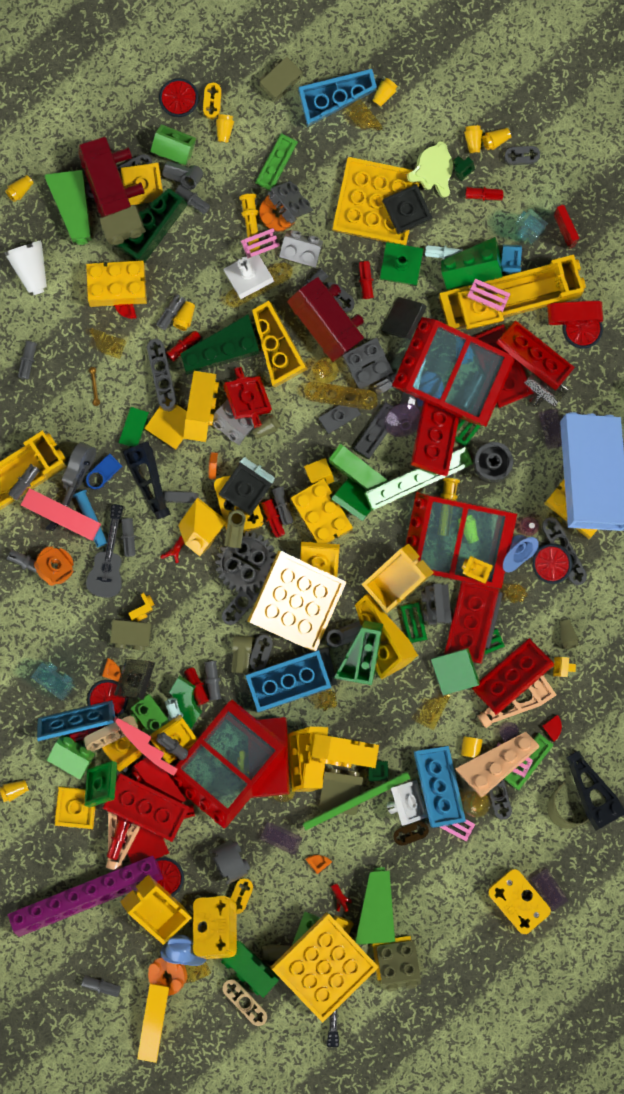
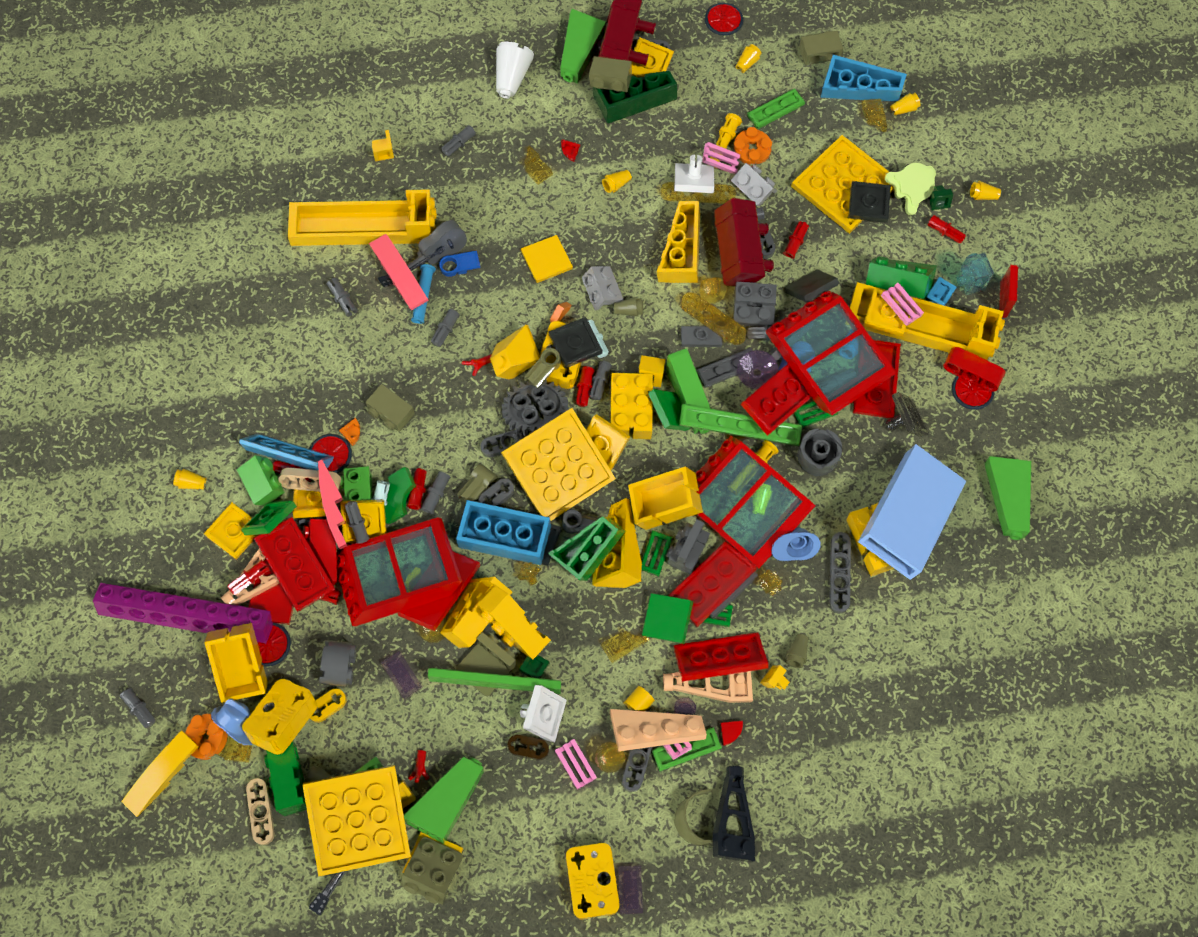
camera: 30 degrees right, 15 degrees down
yellow cone [5,175,34,202] -> none
dark grey axle [9,464,40,500] -> none
clear light blue brick [31,662,76,701] -> none
orange plate [34,546,74,586] -> none
yellow piece [86,261,147,307] -> none
dark grey piece [86,504,124,598] -> none
pearl gold hinge [89,367,100,406] -> none
clear smoke tile [114,659,156,700] -> none
green tile [119,407,149,447] -> none
black plate [122,441,171,520] -> none
yellow bracket [128,593,155,622] -> none
dark grey beam [147,339,177,411] -> none
bright green brick [150,124,196,165] -> none
dark grey axle [156,294,186,330] -> none
dark grey piece [162,161,203,190] -> none
dark grey beam [163,491,199,504] -> none
red axle [166,331,201,362] -> none
dark grey axle [175,184,210,214] -> none
dark green wedge [180,314,260,375] -> none
yellow wedge [184,371,219,442] -> none
yellow beam [203,82,222,119] -> none
red plate [223,367,272,428] -> none
dark grey hinge [268,181,313,224] -> none
orange tile [305,855,332,874] -> none
green tile [380,242,424,286] -> none
dark azure slope [414,746,466,828] -> none
light aqua axle [425,245,463,259] -> none
yellow bracket [462,556,493,584] -> none
yellow cone [464,125,483,154] -> none
red tile [496,320,575,391] -> none
dark grey beam [504,146,541,166] -> none
clear pink tile [519,517,539,536] -> none
red wheel [533,543,572,584] -> none
tile [538,409,562,450] -> none

